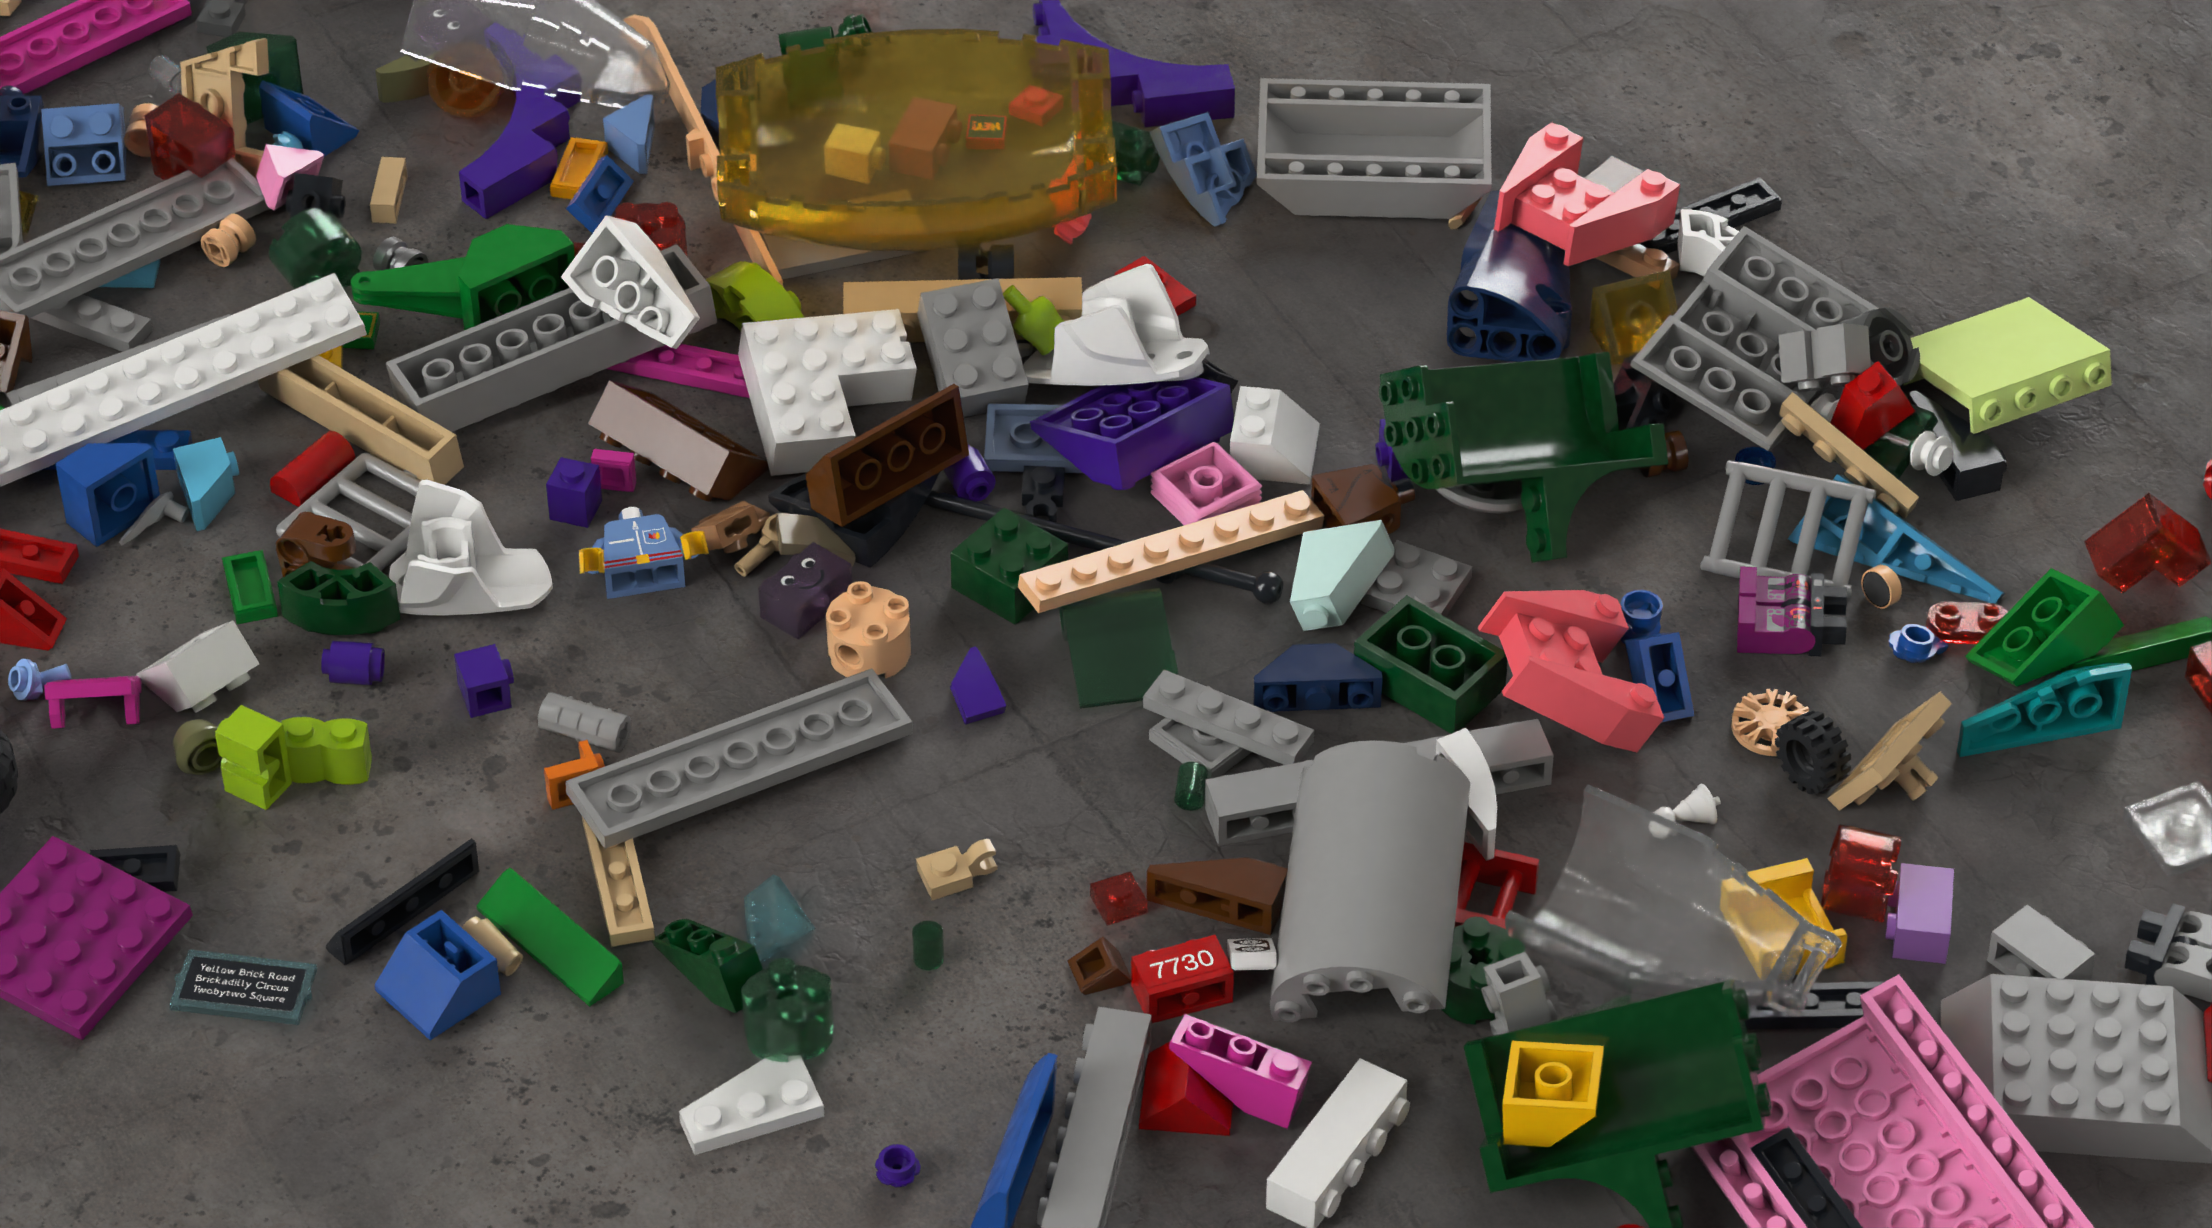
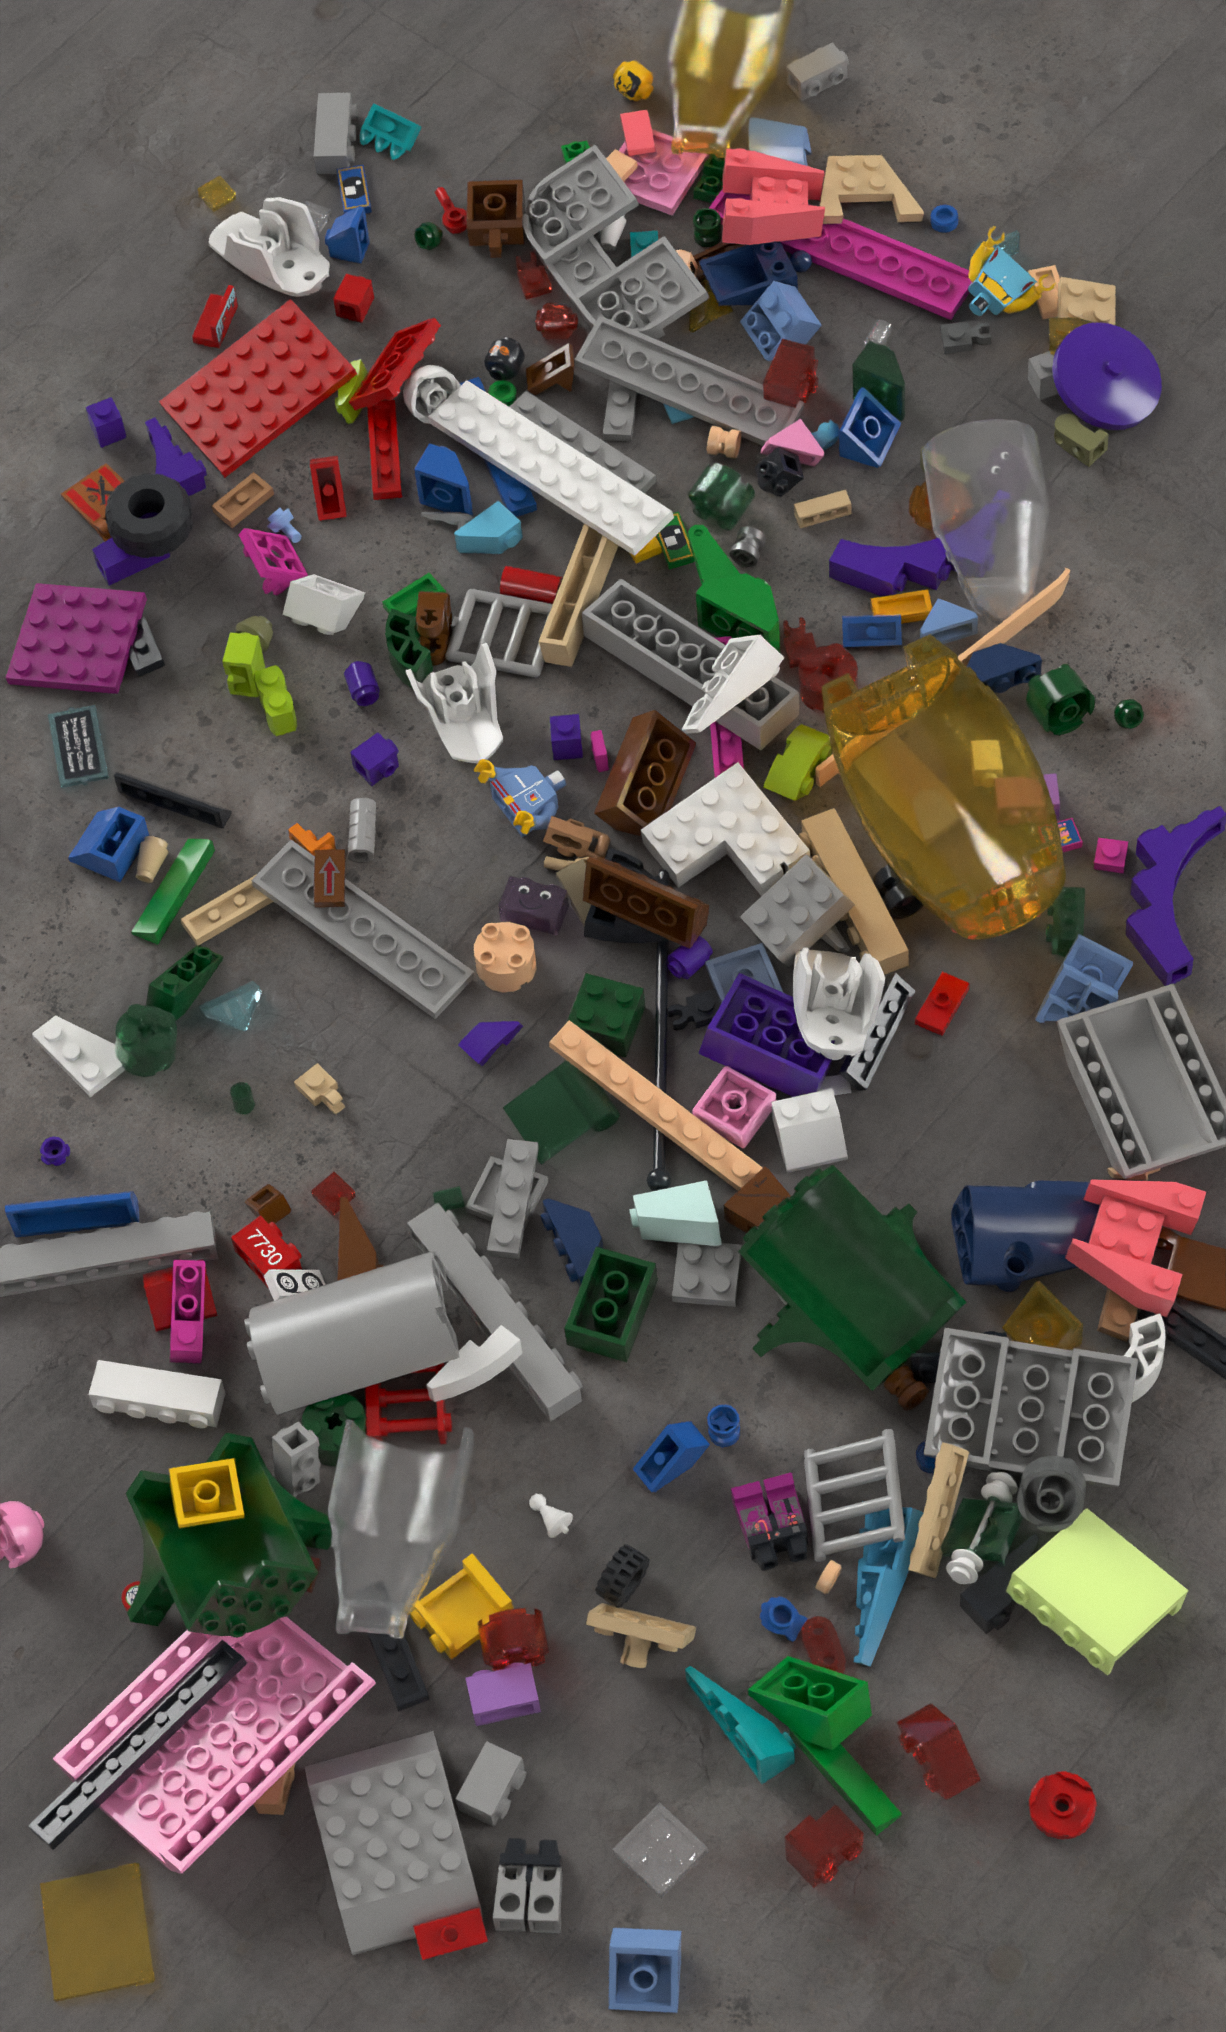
camera: 75 degrees right, 15 degrees up
light nougat wheel [124,103,169,157] -> none
tan wing [180,38,269,179] -> none
lime piece [1003,285,1064,356] -> none
coral wedge [1478,590,1664,753] -> none
light nougat wheel [1731,689,1809,756] -> none
light grey brick [1778,323,1871,391] -> none
red slope [1830,361,1915,450] -> none
none -> reddish brown tile [314,849,346,908]

